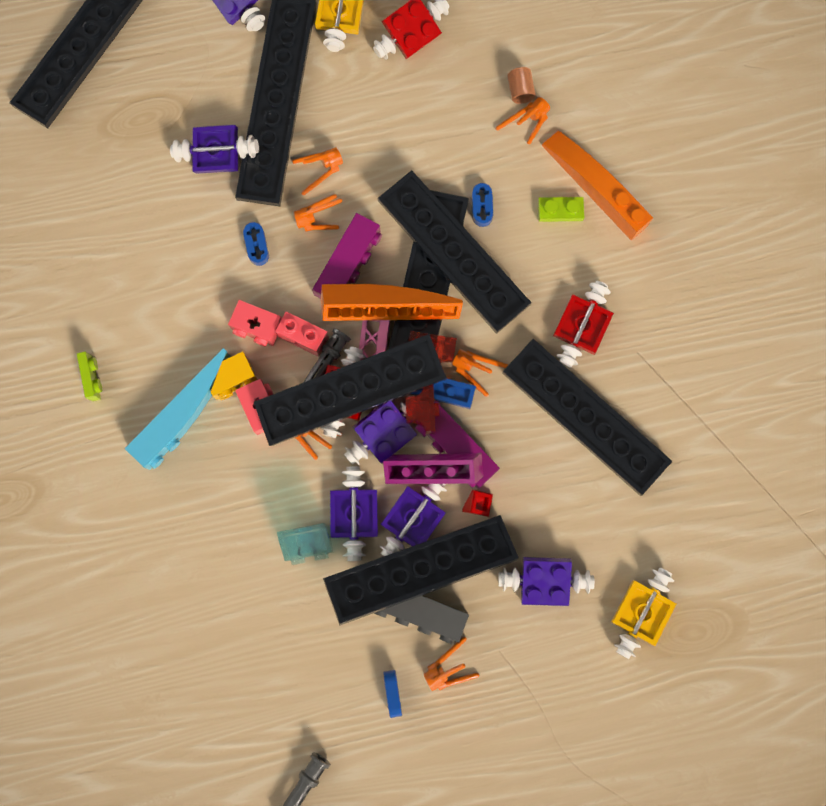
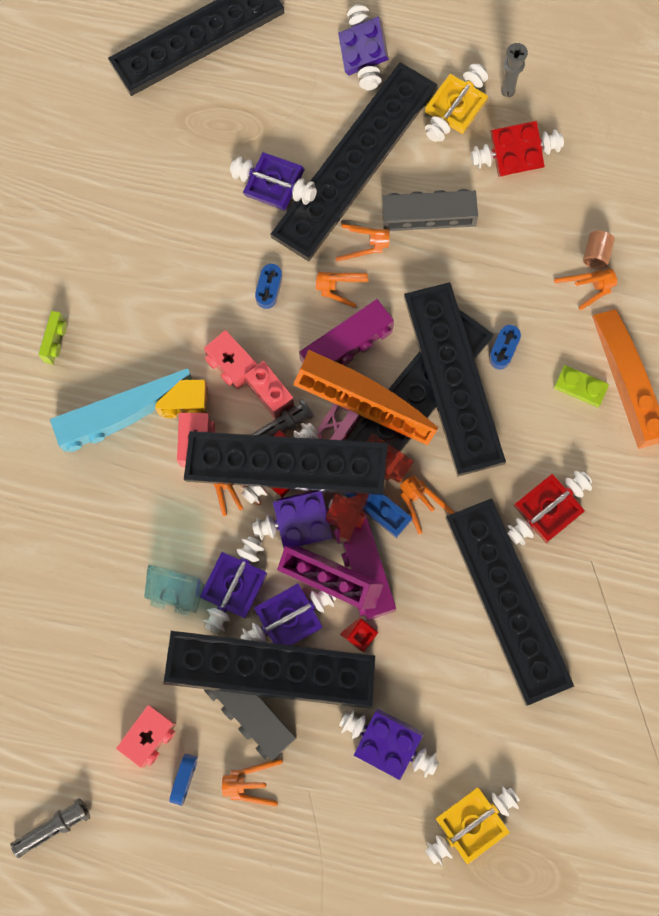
camera: 30 degrees right, 5 degrees down
none -> coral brick [116,705,176,768]
none -> dark grey brick [382,189,478,231]

